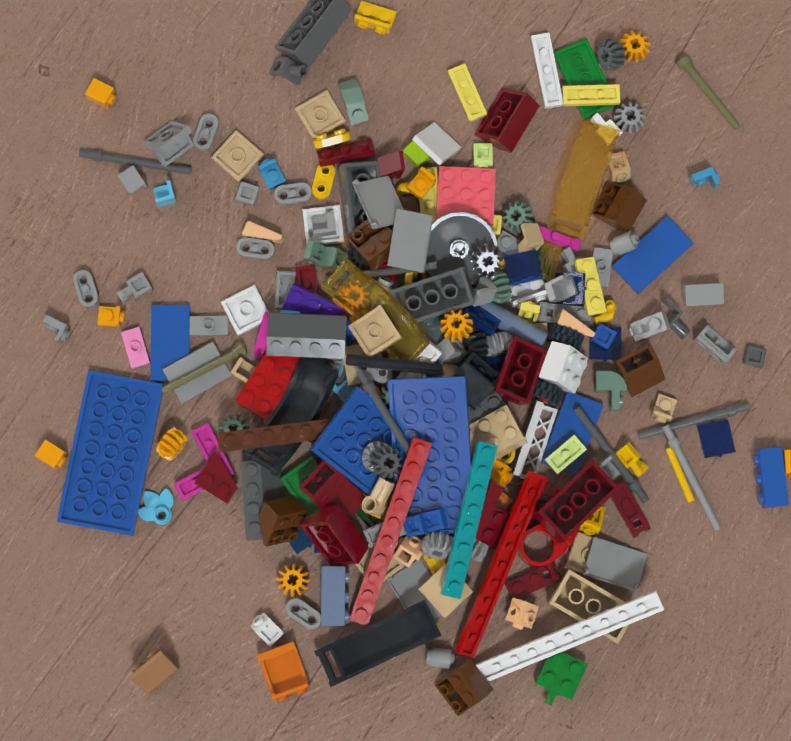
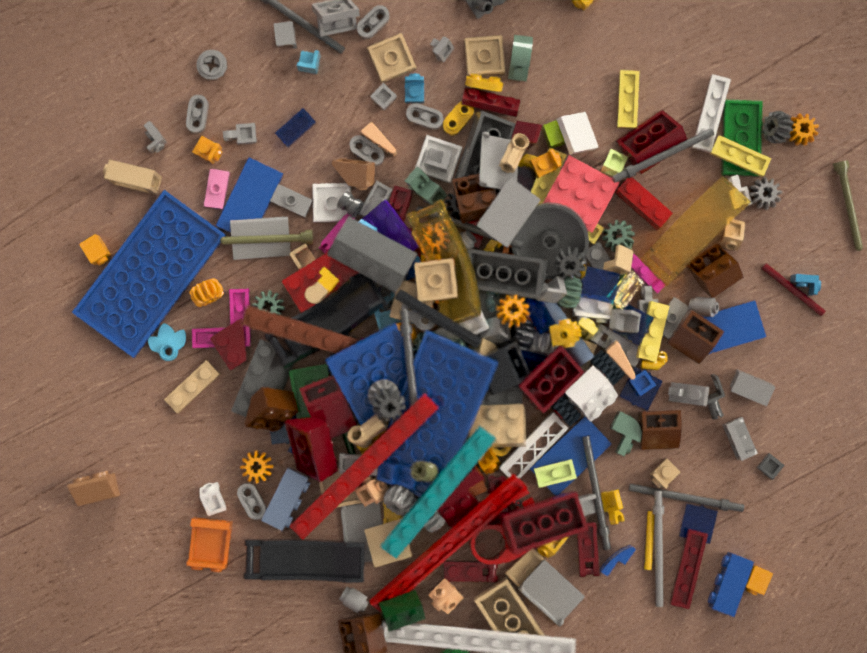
camera: 20 degrees right, 5 degrees up
none -> tan window [103,160,162,195]
none -> tan plate [164,360,220,414]
none -> light grey gear [197,50,227,80]
none -> clear blue plate [275,108,316,148]
none -> leg [305,267,340,304]
none -> medium nougat slope [332,158,375,190]
none -> dark grey wheel [337,191,364,218]
none -> dark green brick [379,590,426,632]
none -> olive wheel [411,461,438,482]
none -> light grey tile [430,36,454,63]
none -> tan piece [499,133,529,173]
none -> yellow brick [550,319,581,348]
none -> blue slope [599,545,636,577]
none -> dark grey bar [611,128,714,183]
none -> red brick [614,177,673,230]
none -> reddish brown slope [667,310,725,364]
none -> dark red plate [670,529,708,609]
none -> dark red bar [761,263,826,316]

